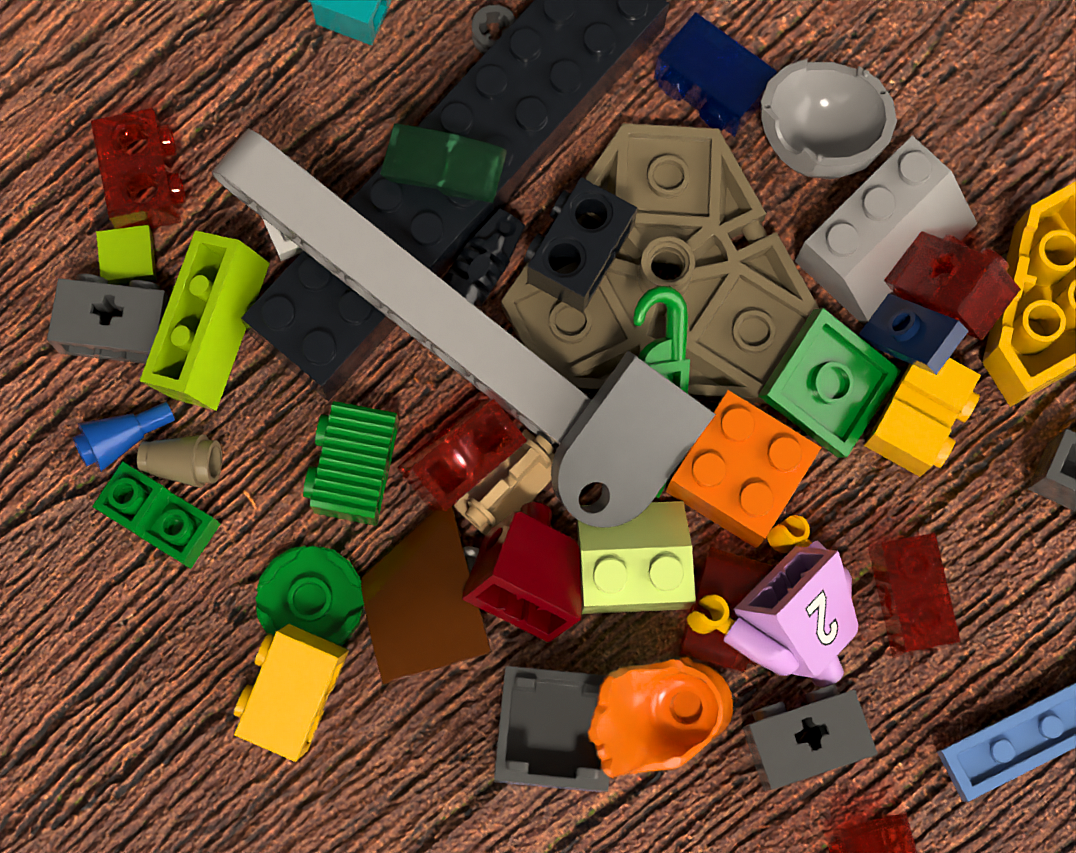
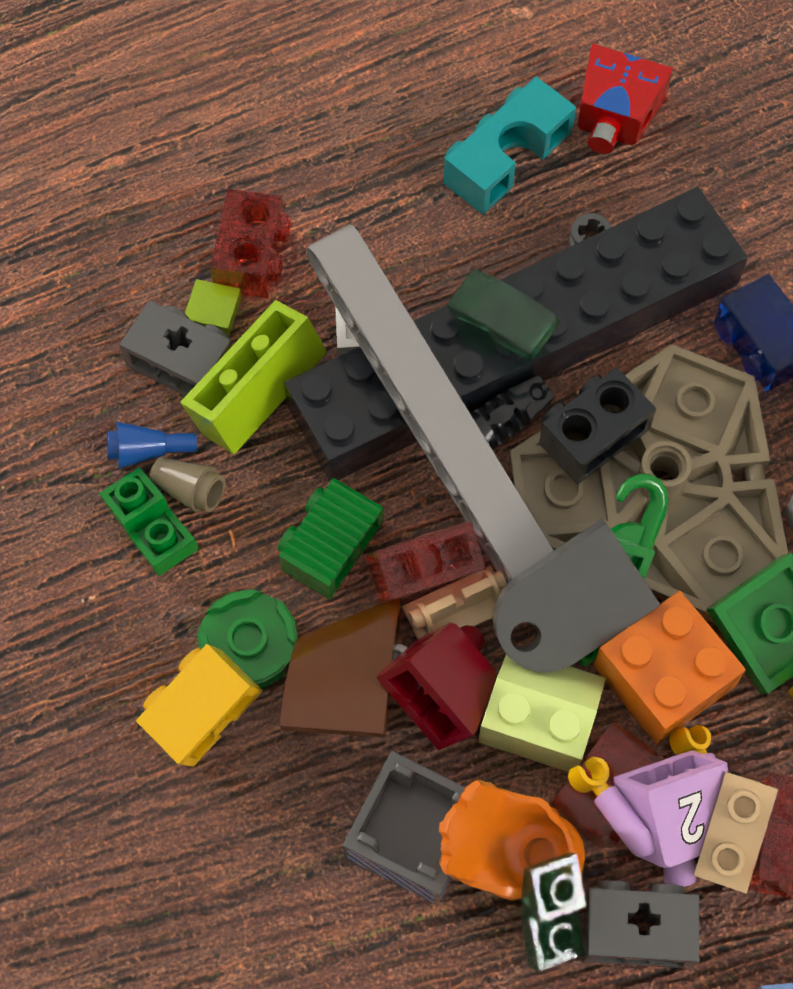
camera: 25 degrees right, 10 degrees down
none -> slope [522,852,587,972]
none -> tan hinge [694,772,778,894]

